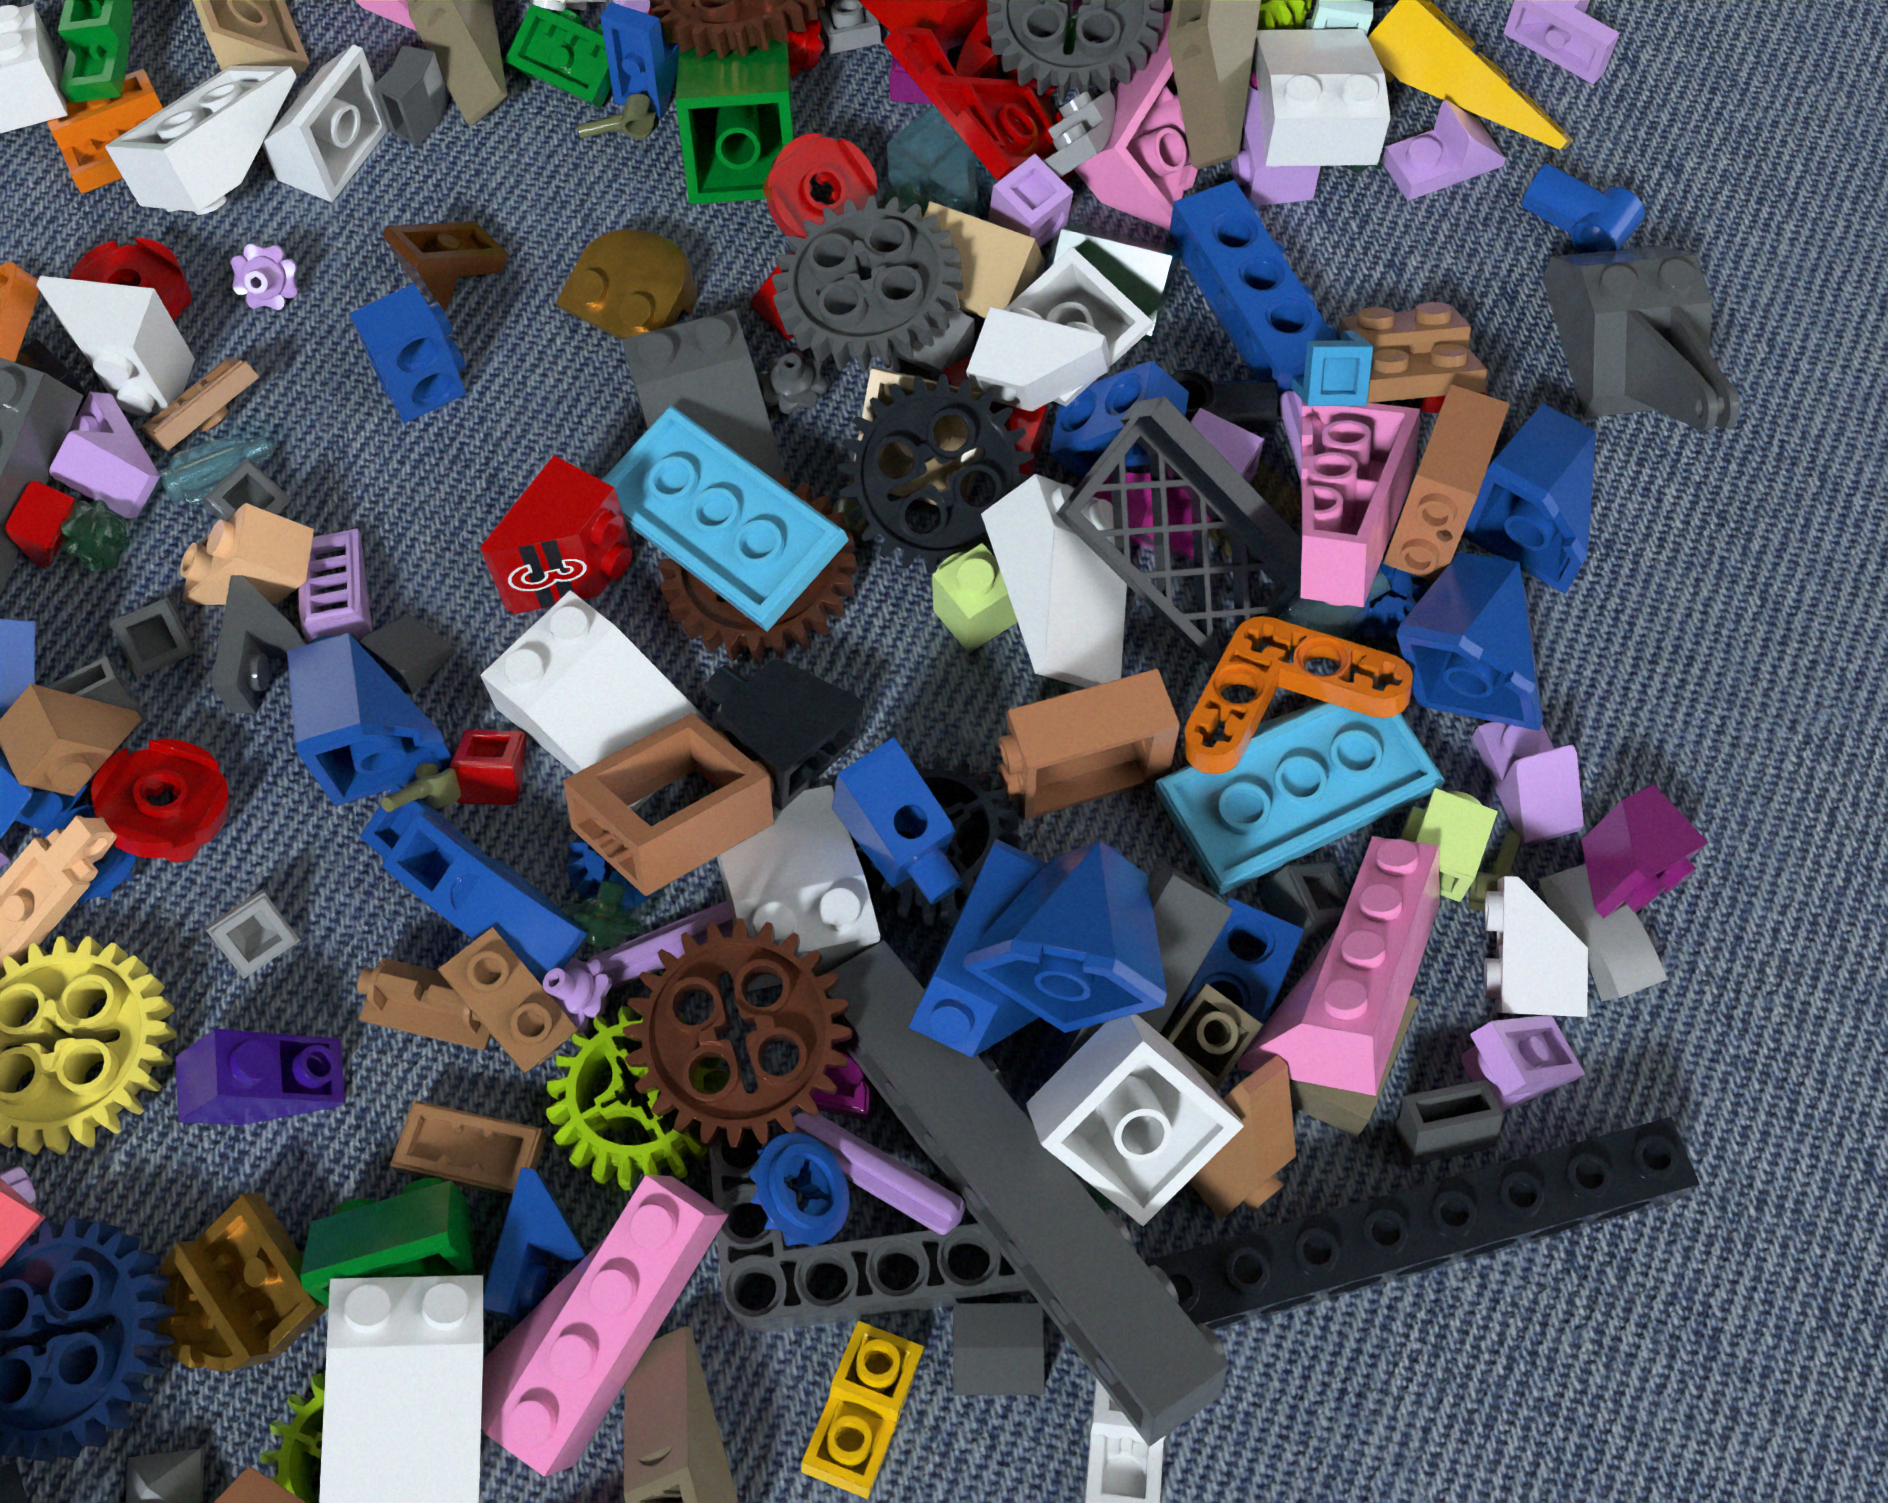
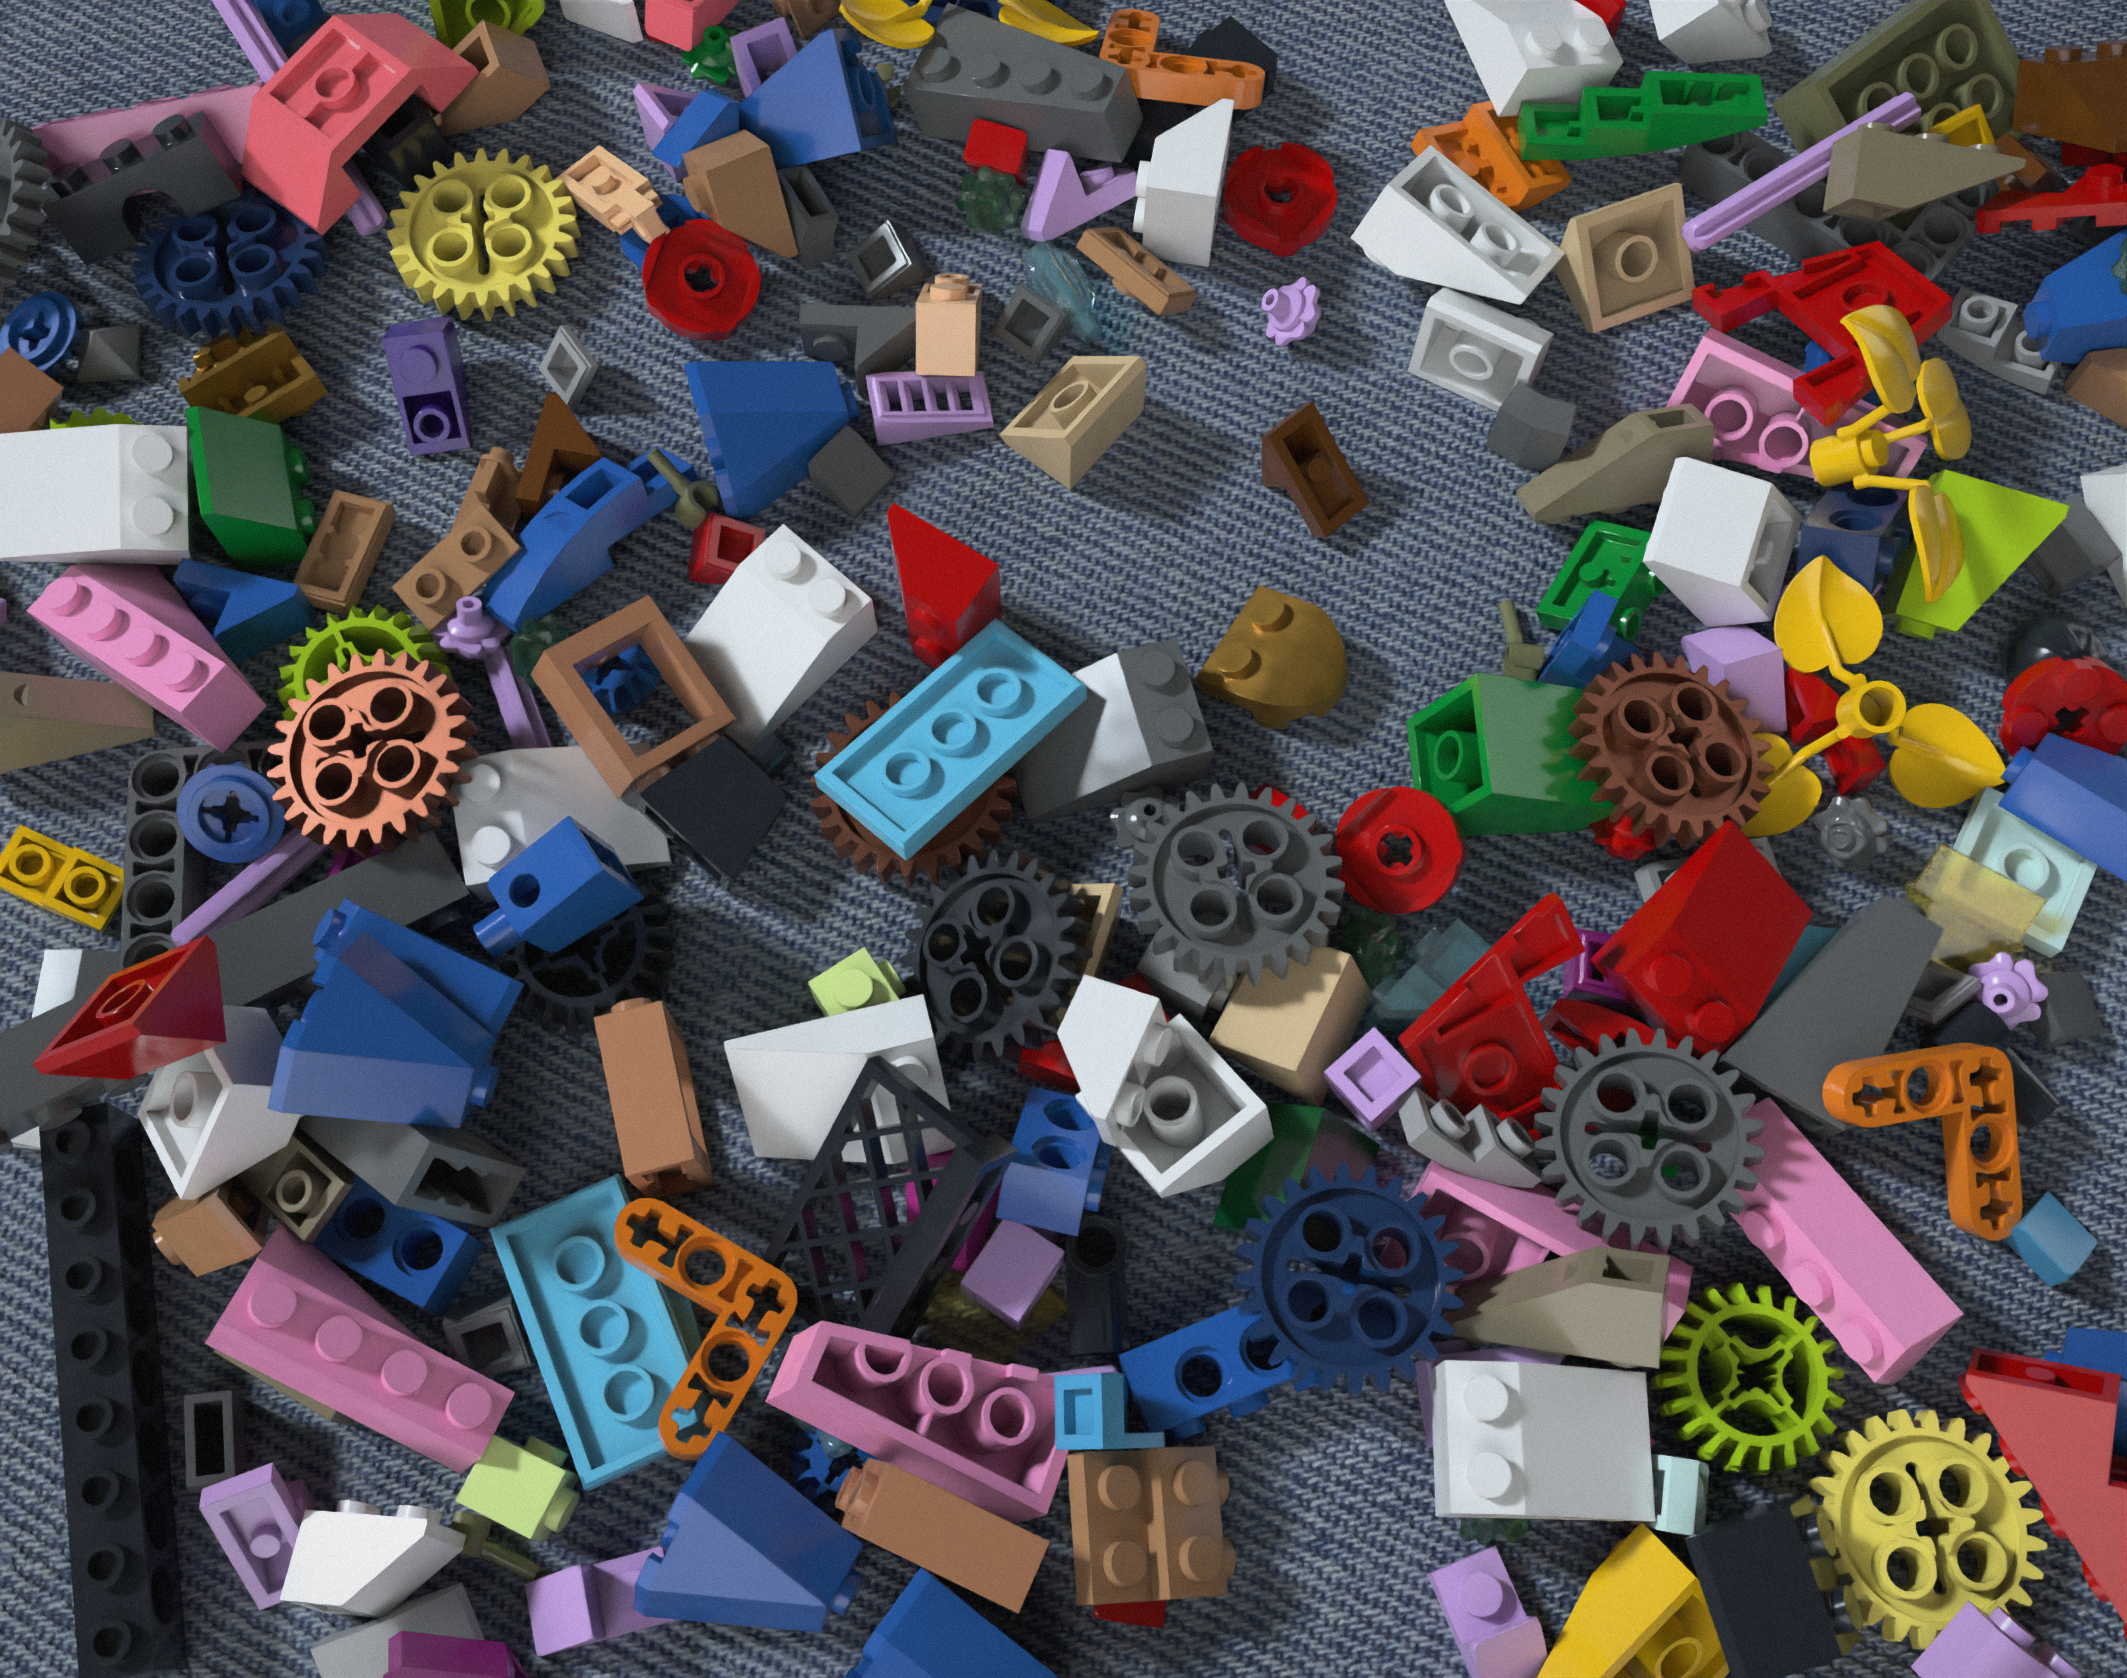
camera: 90 degrees right, 5 degrees up
blue brick [349,283,467,424] -> none
none -> red slope [32,935,227,1080]
none -> reddish brown slope [515,393,602,524]
none -> tan slope [1000,356,1147,490]
none -> dark blue gear [1232,1162,1465,1398]

